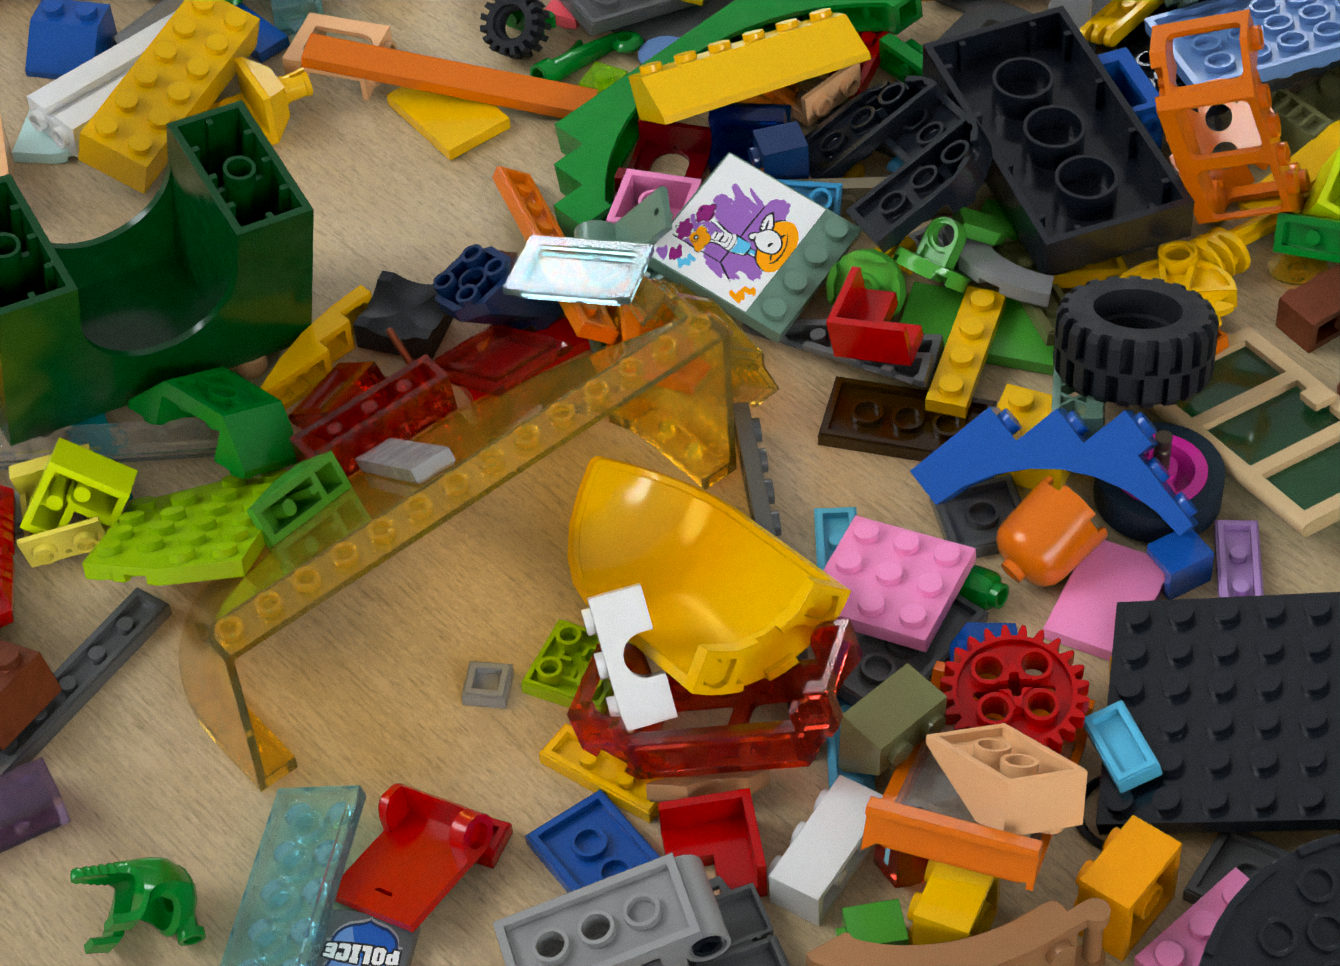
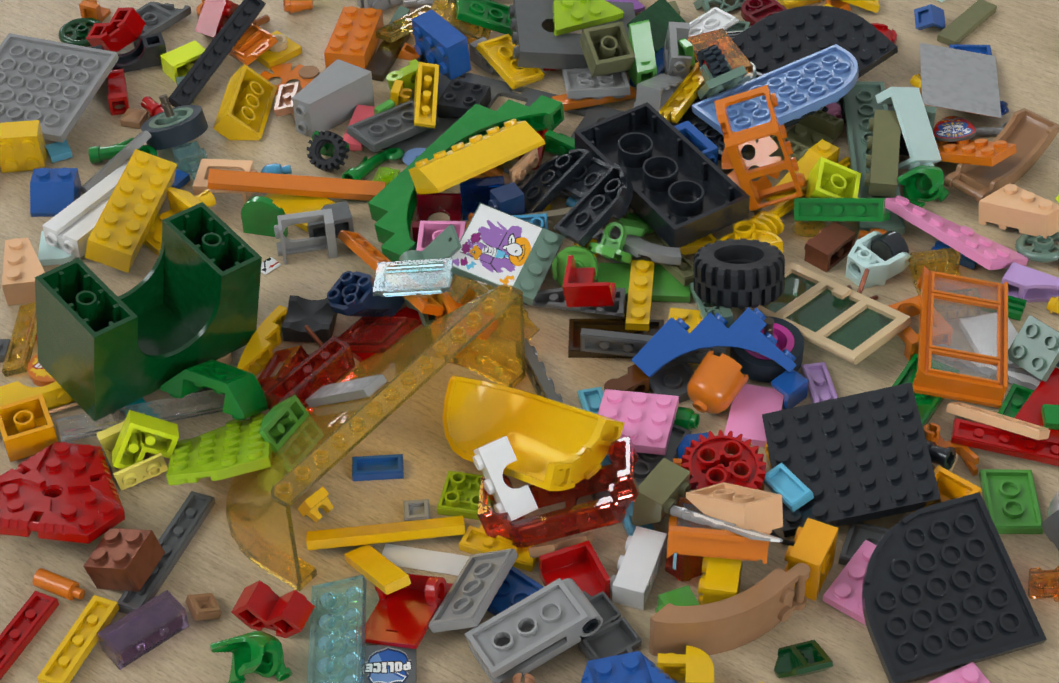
camera: 15 degrees left, 5 degrees down
none -> medium nougat tile [185,593,222,621]
none -> red brick [231,580,315,638]
none -> green tile [241,196,288,238]
none -> dark azure cylinder [261,163,292,174]
none -> white sticker [261,257,281,275]
none -> light grey panel [274,208,338,265]
none -> yellow tile [297,486,334,523]
none -> yellow tile [306,516,465,550]
none -> dark grey slope [307,201,354,238]
none -> yellow tile [344,544,411,595]
none -> blue tile [352,454,404,481]
none -> white sticker [382,543,470,576]
none -> light grey tile [428,548,518,633]
none -> dark grey tile [580,328,726,364]
none -> reddish brown leg [604,364,649,393]
none -> light grey sword [670,505,783,542]

